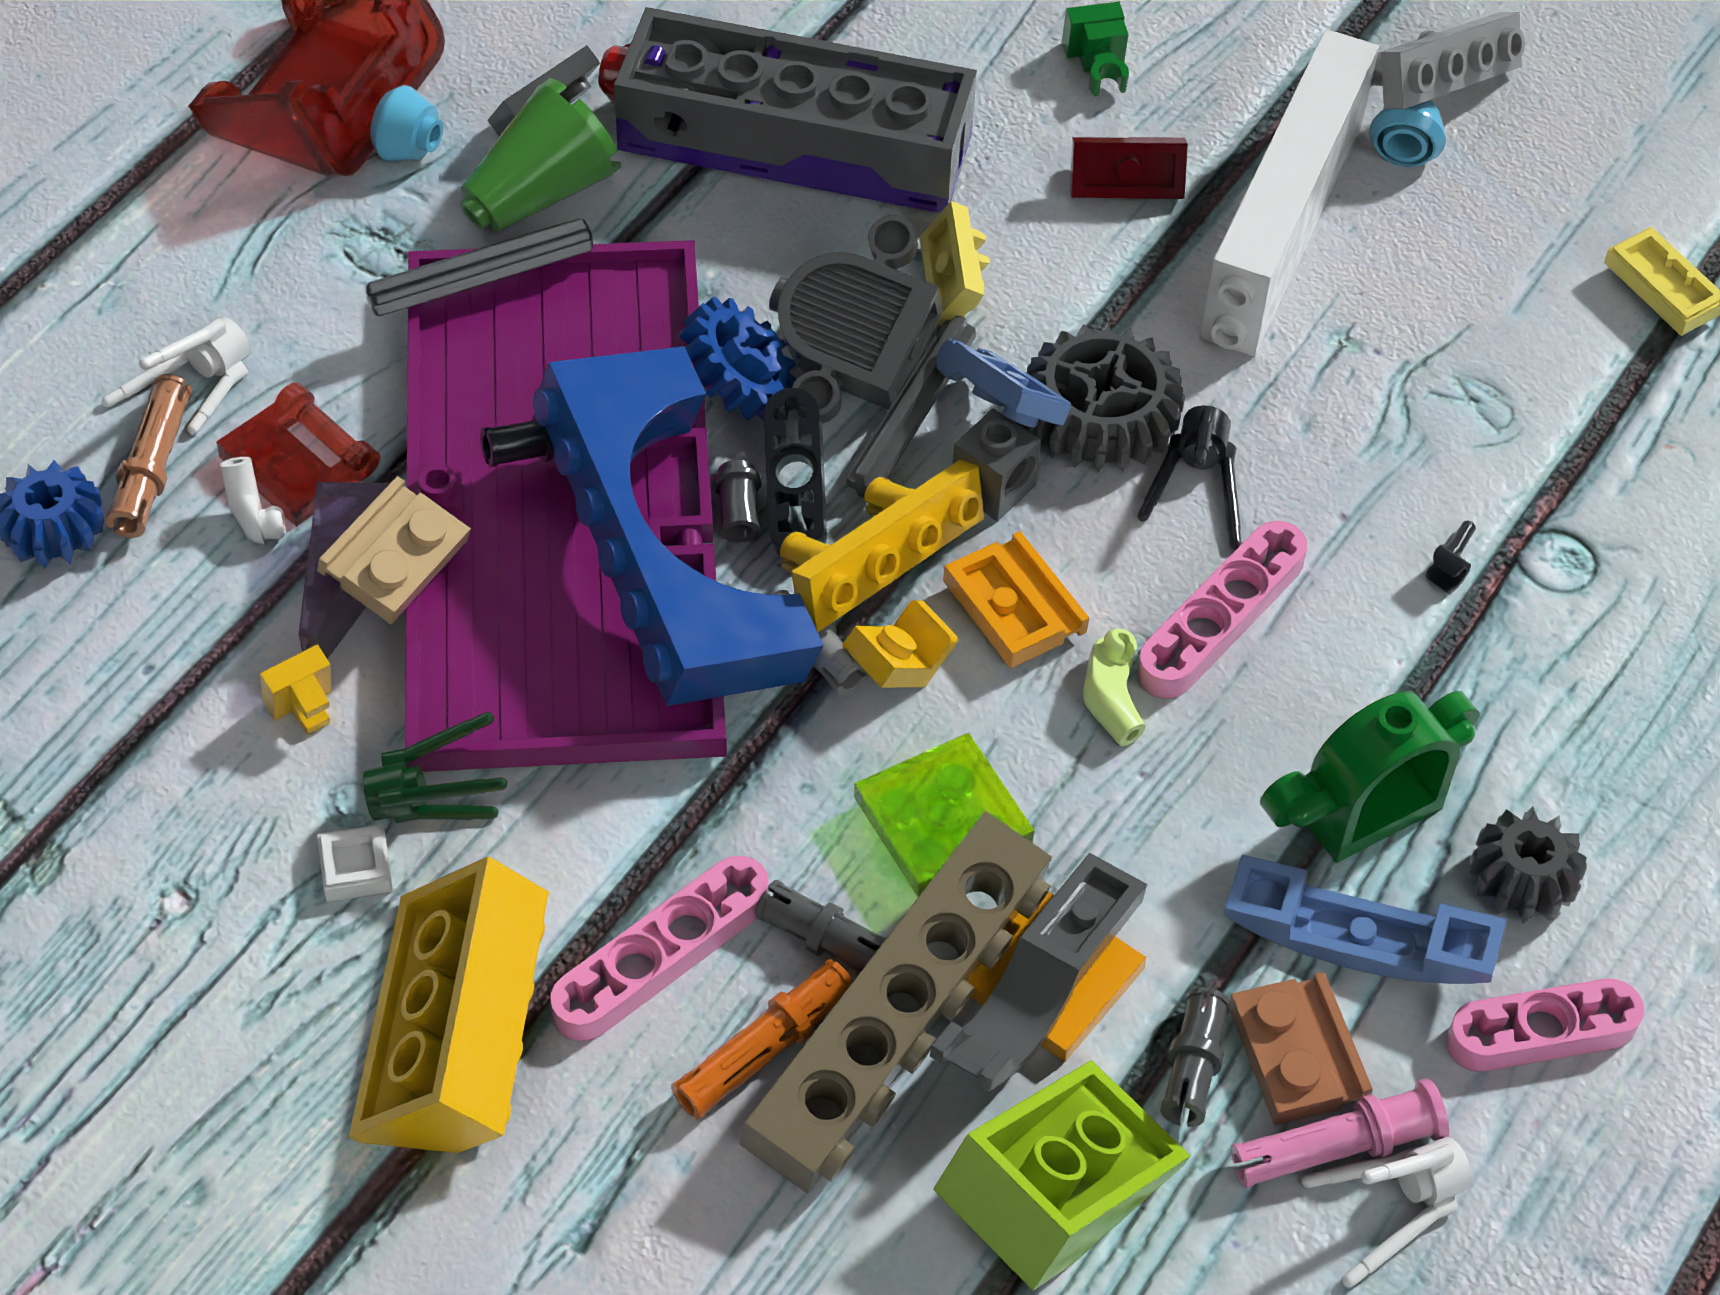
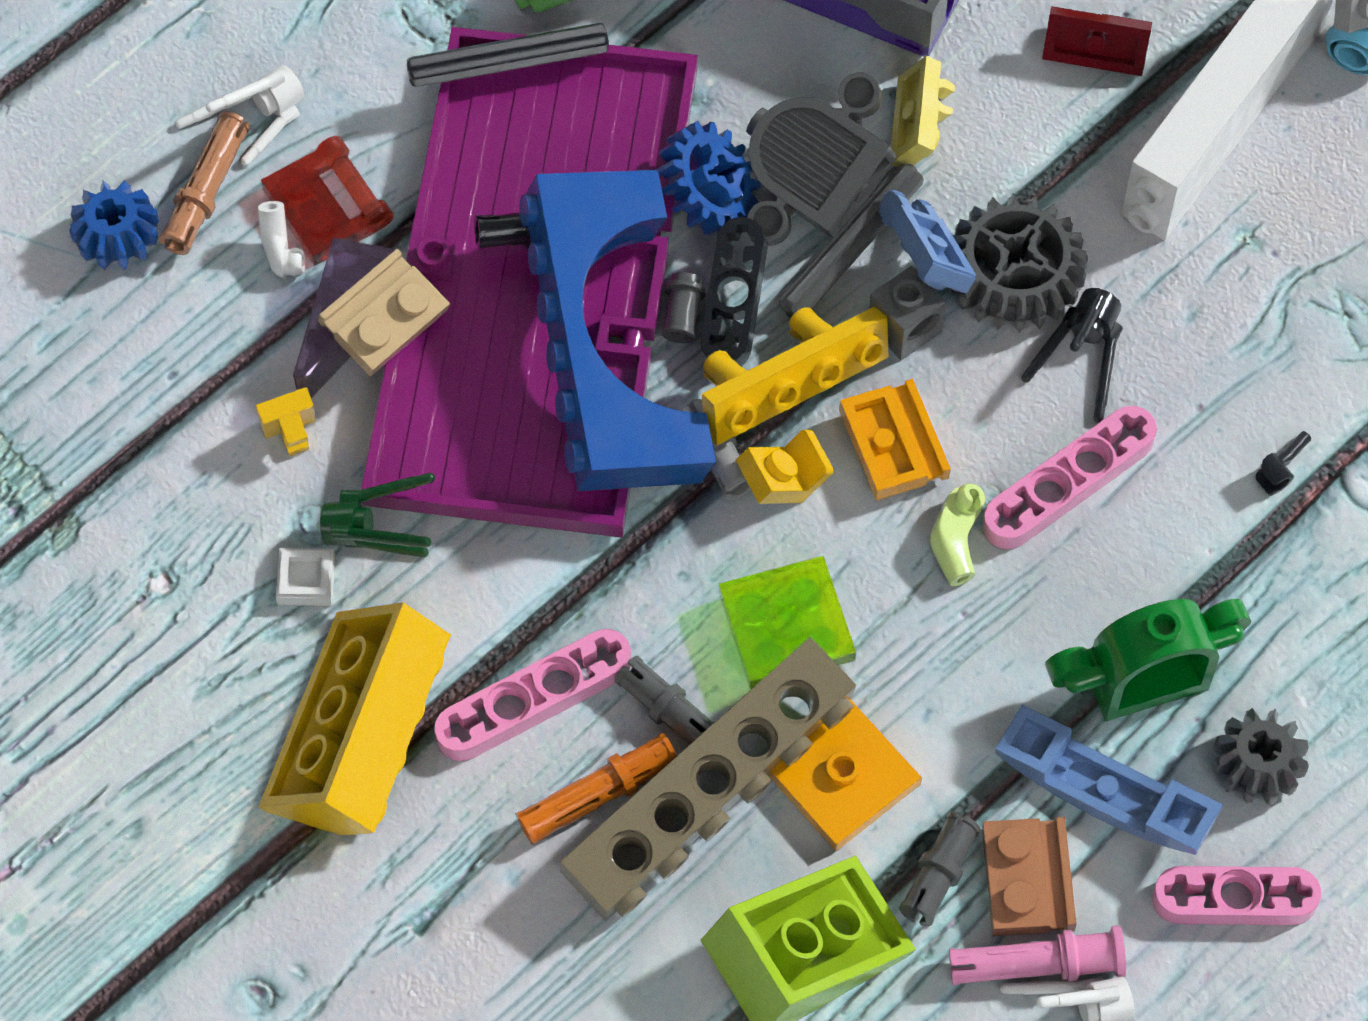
camera: 15 degrees right, 10 degrees up
dark grey piece [929,852,1147,1092] -> none

